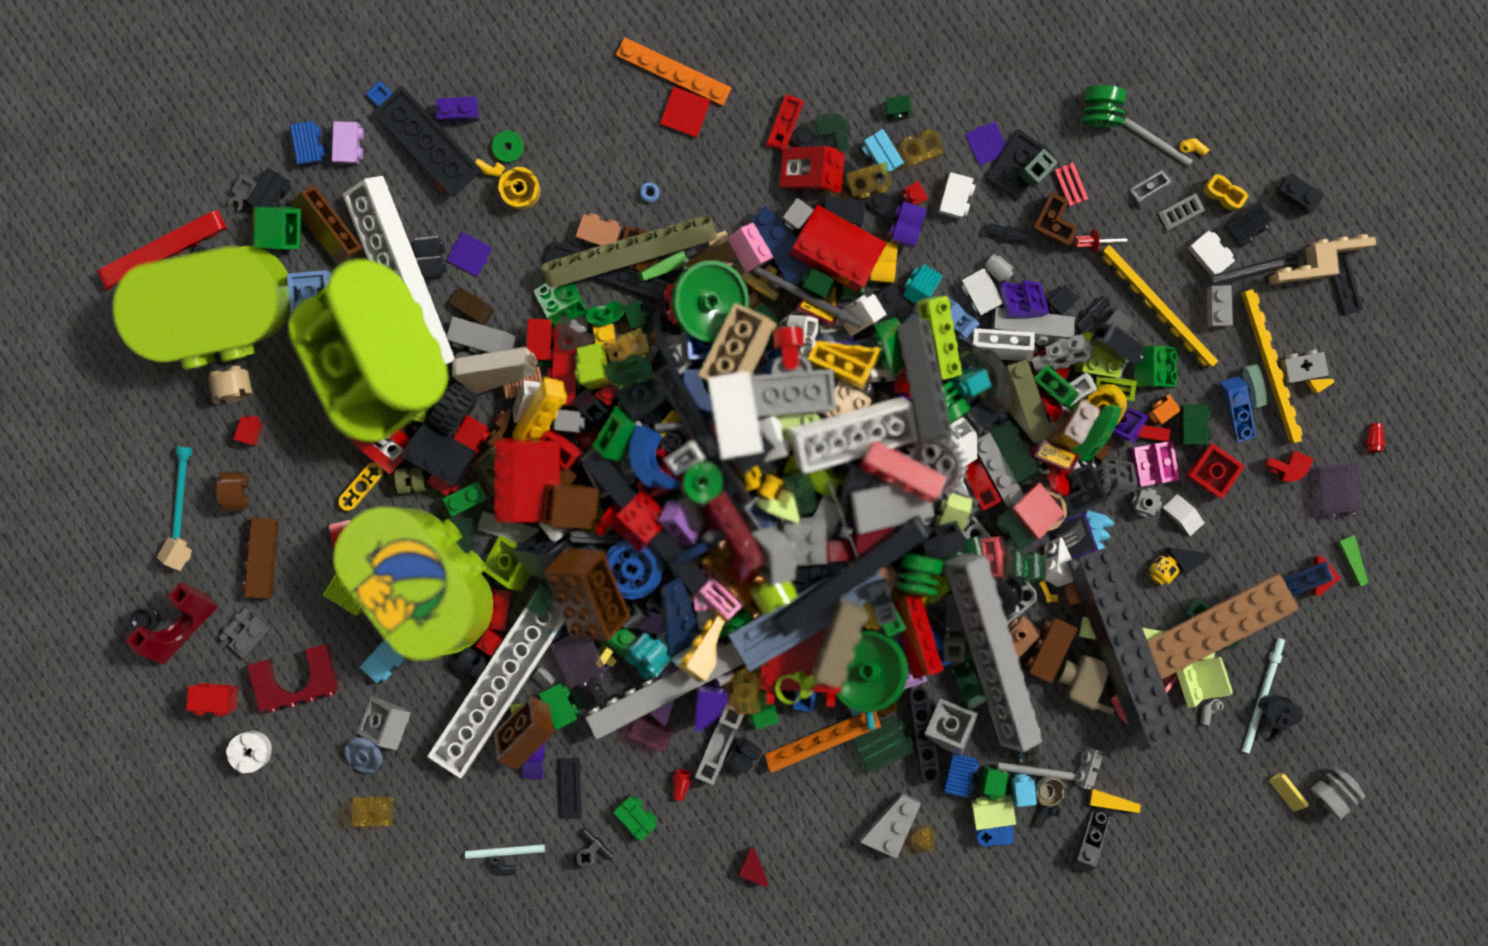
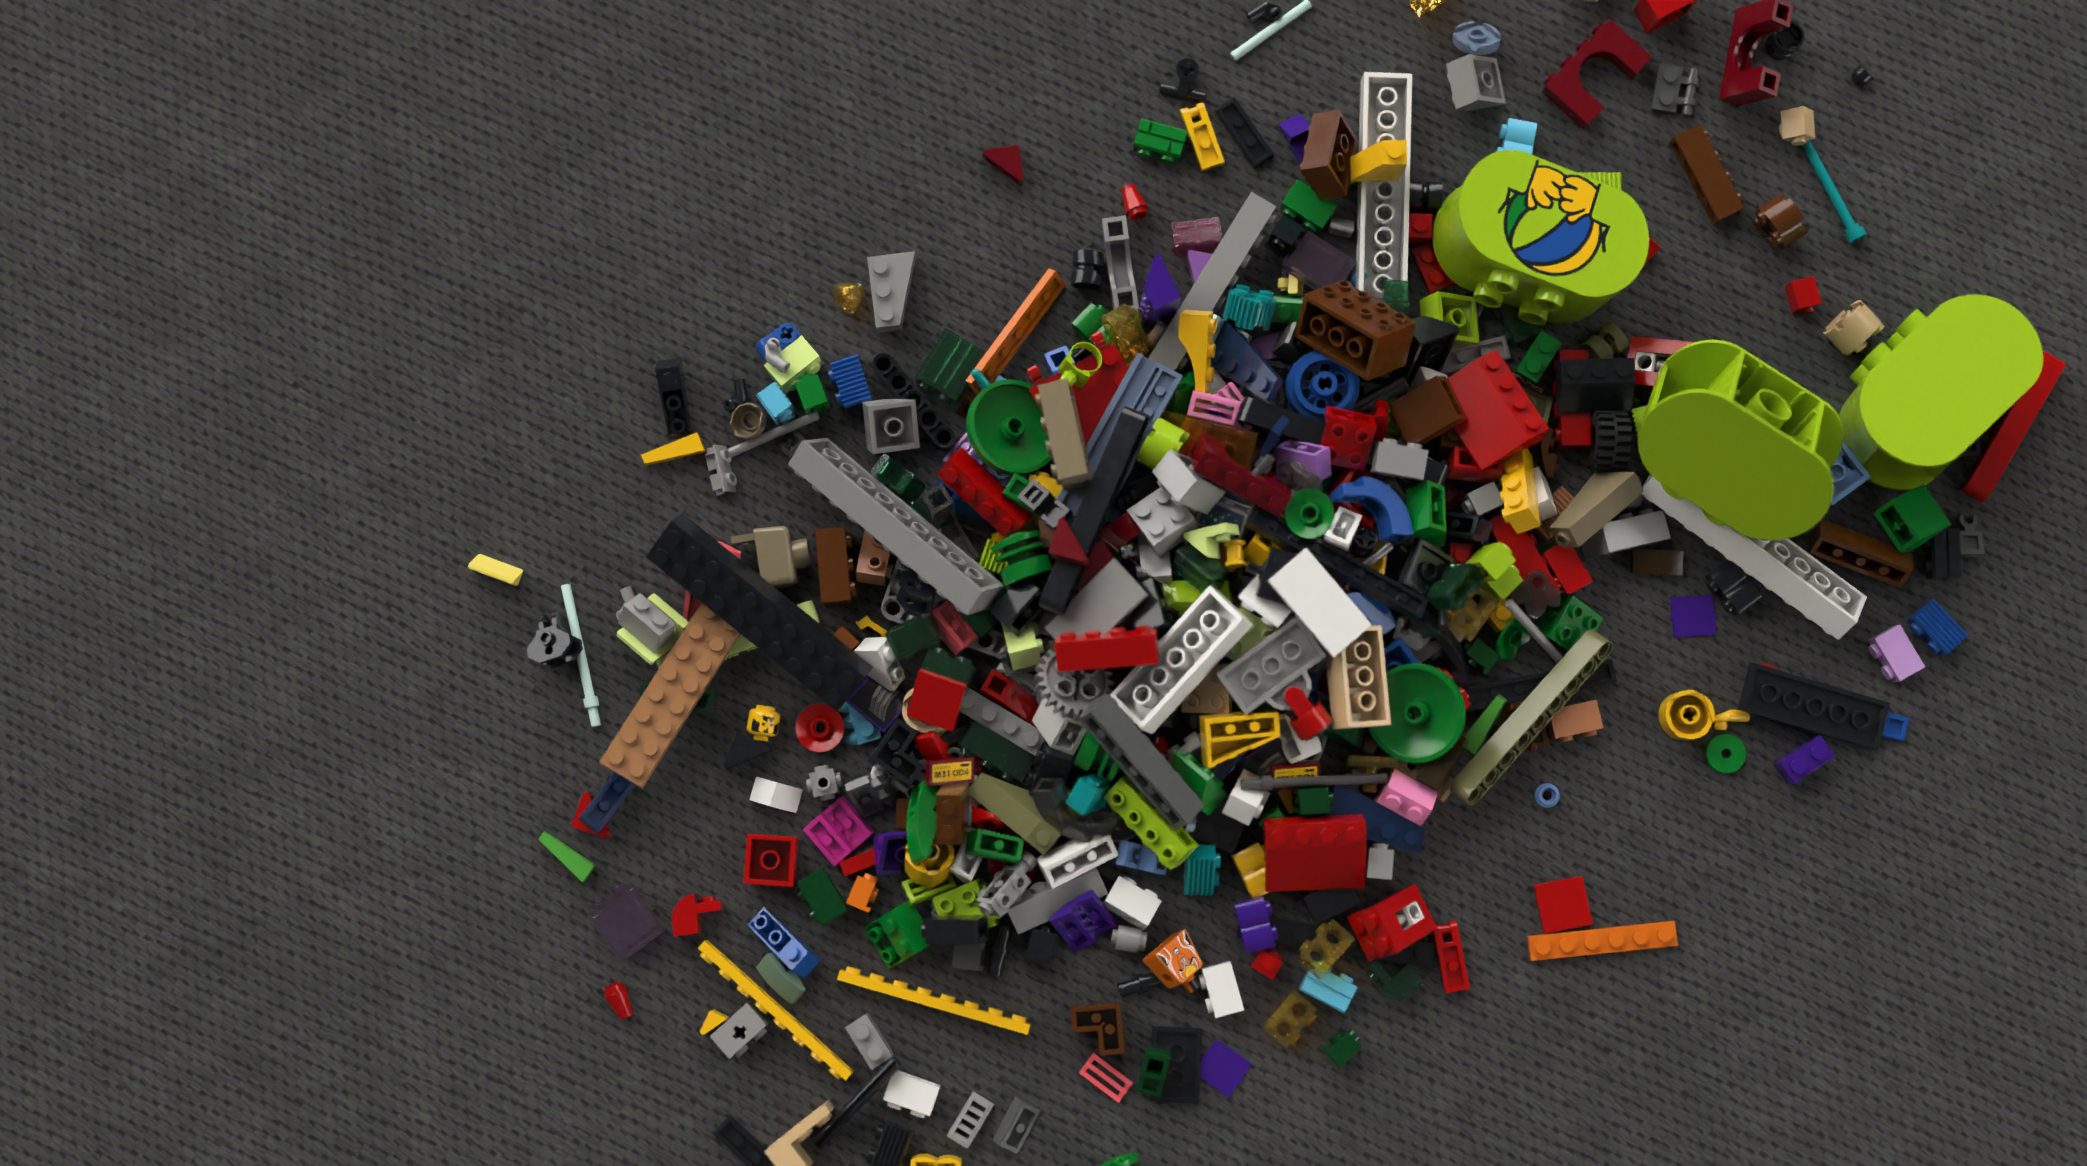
camera: 150 degrees right, 5 degrees down
yellow beam [339,463,384,511] -> none
red piece [1073,229,1127,254] -> none
light grey wheel [1310,766,1366,820] -> none
none -> light grey brick [618,593,676,653]
none -> light grey arm [765,338,790,373]
none -> red dish [795,703,844,752]
none -> dark red slope [1049,517,1091,567]
none -> orange torso [1142,929,1202,994]
none -> yellow plate [1180,102,1225,172]
none -> yellow slope [1350,140,1407,182]
none -> light grey brick [1370,438,1428,481]
none -> light grey bar [1504,599,1563,664]
none -> black hinge [1851,65,1873,86]

